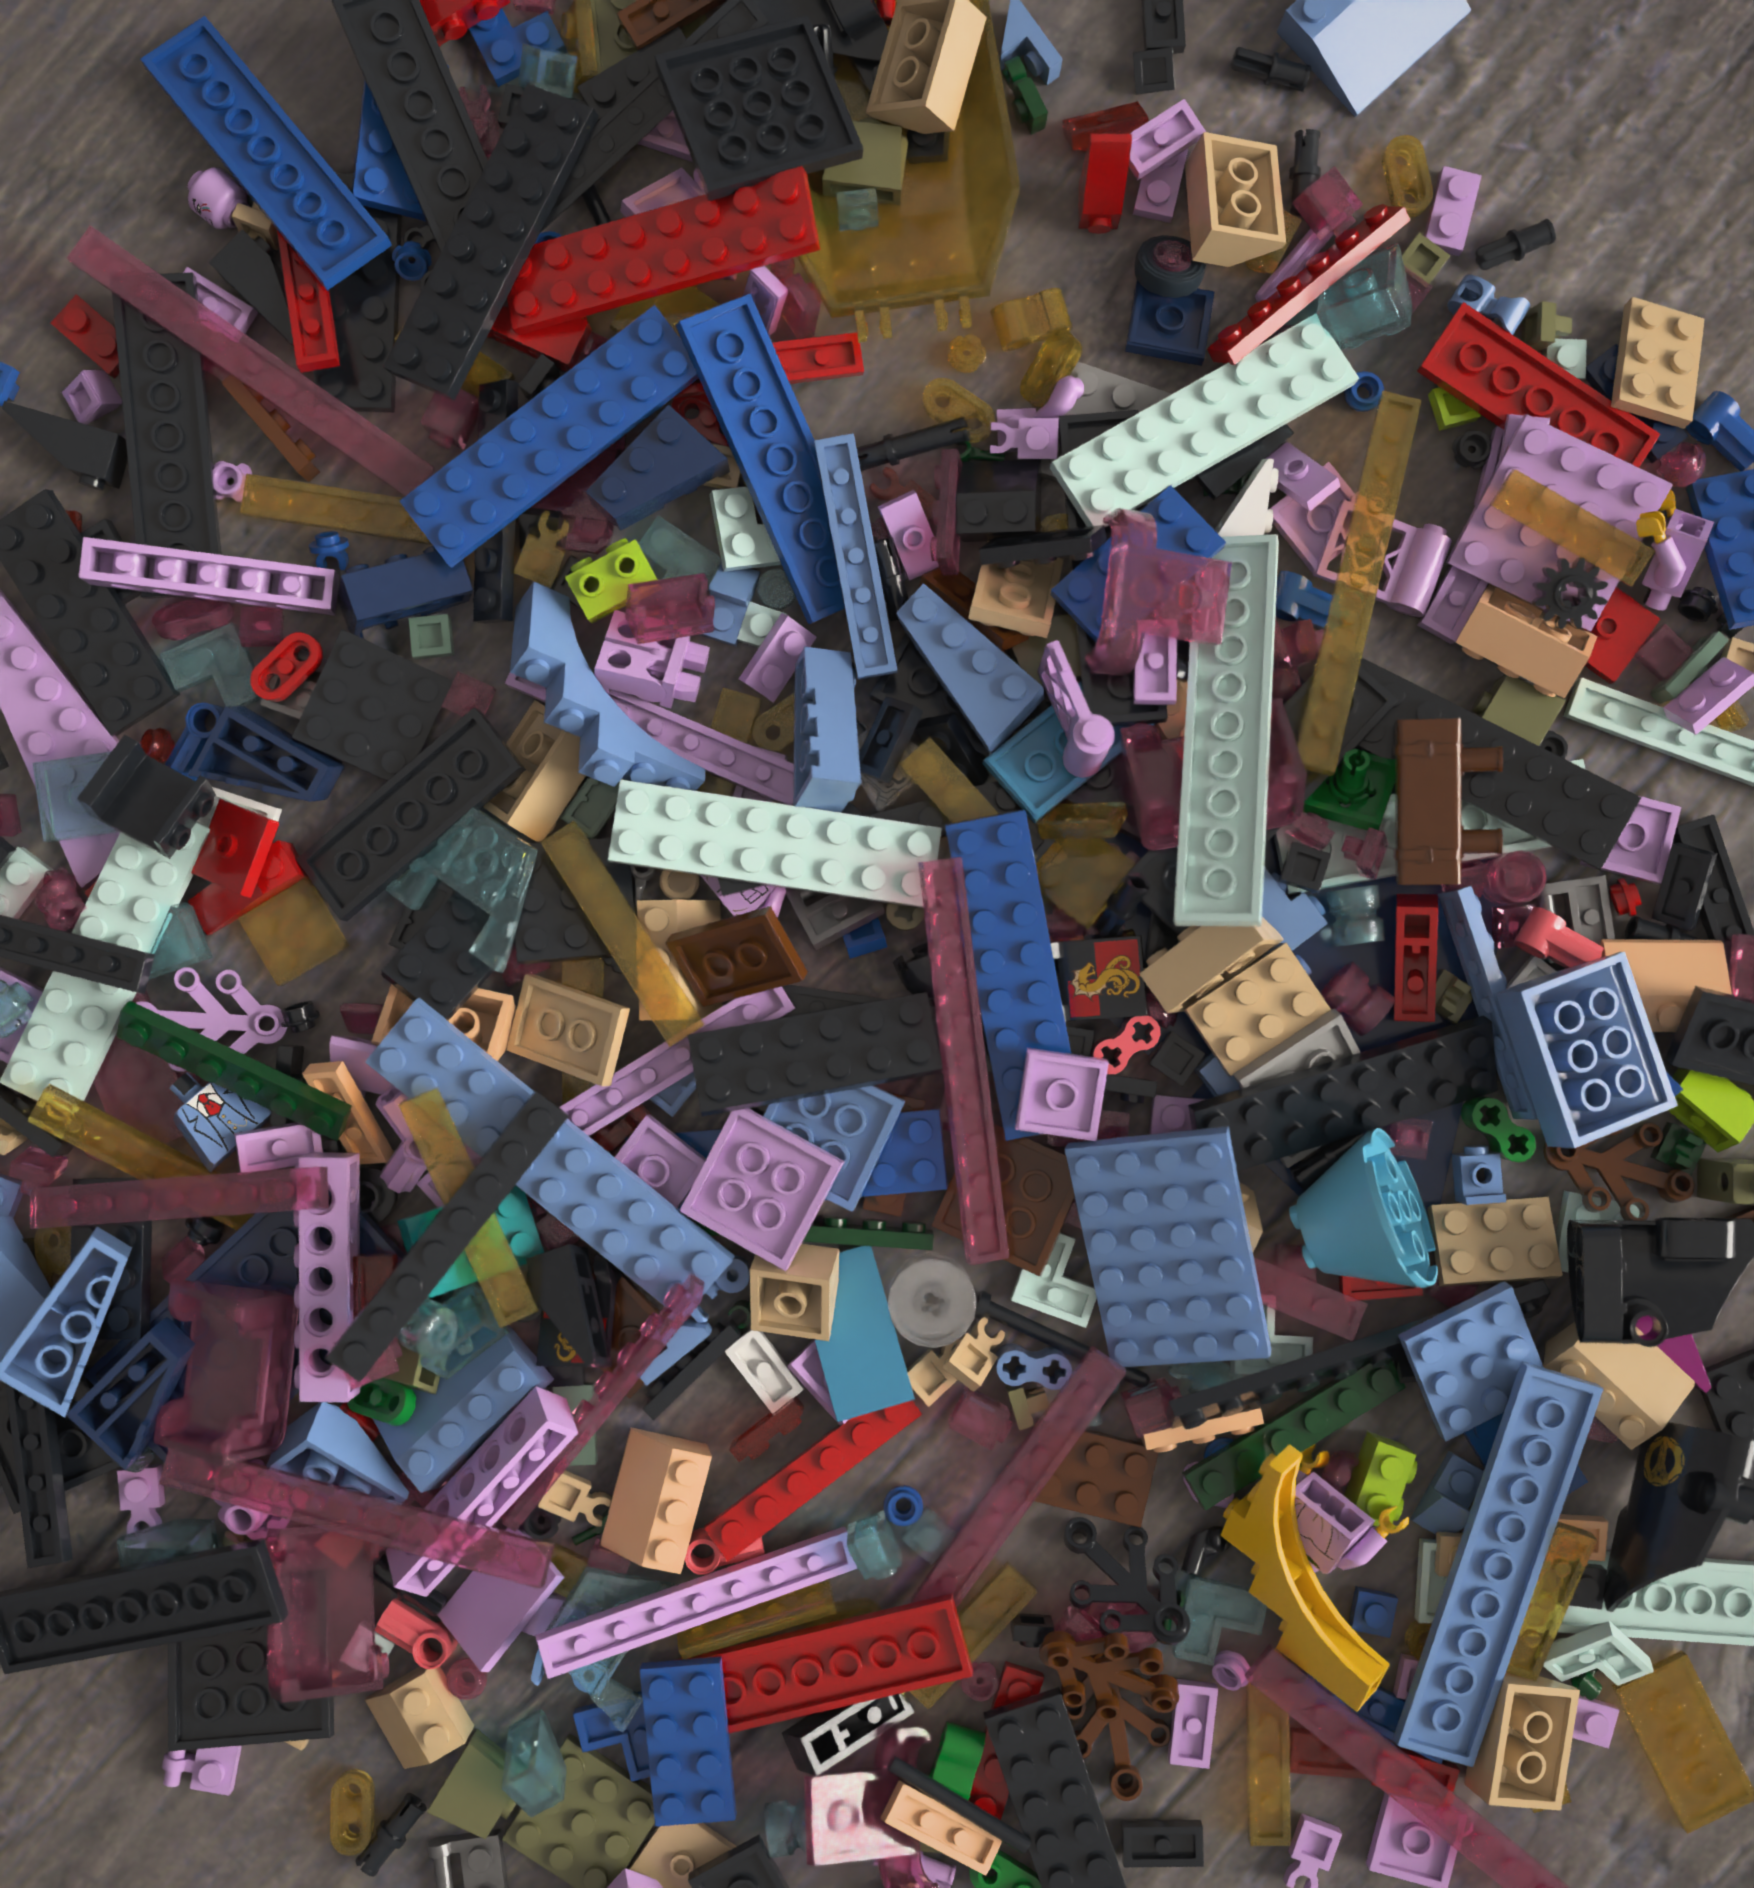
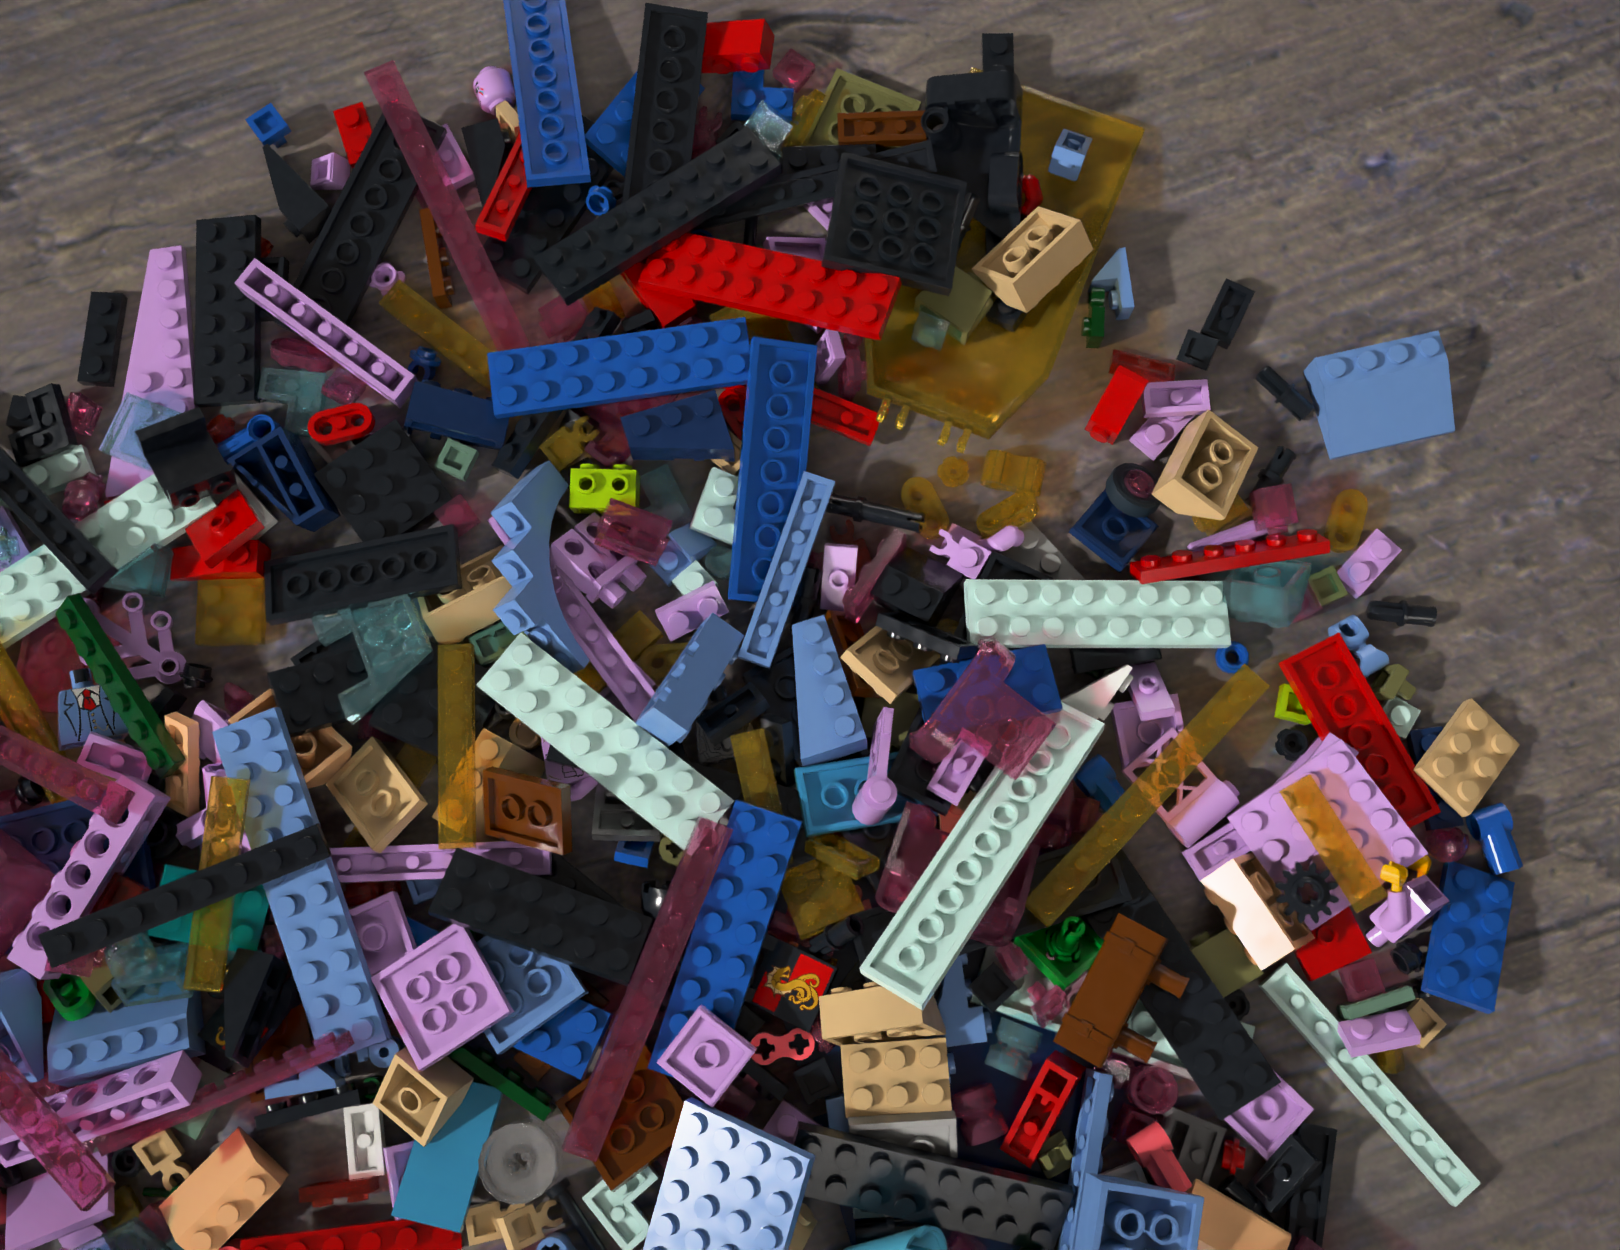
camera: 30 degrees right, 10 degrees down
dark green hand [949,441,1005,464] -> none

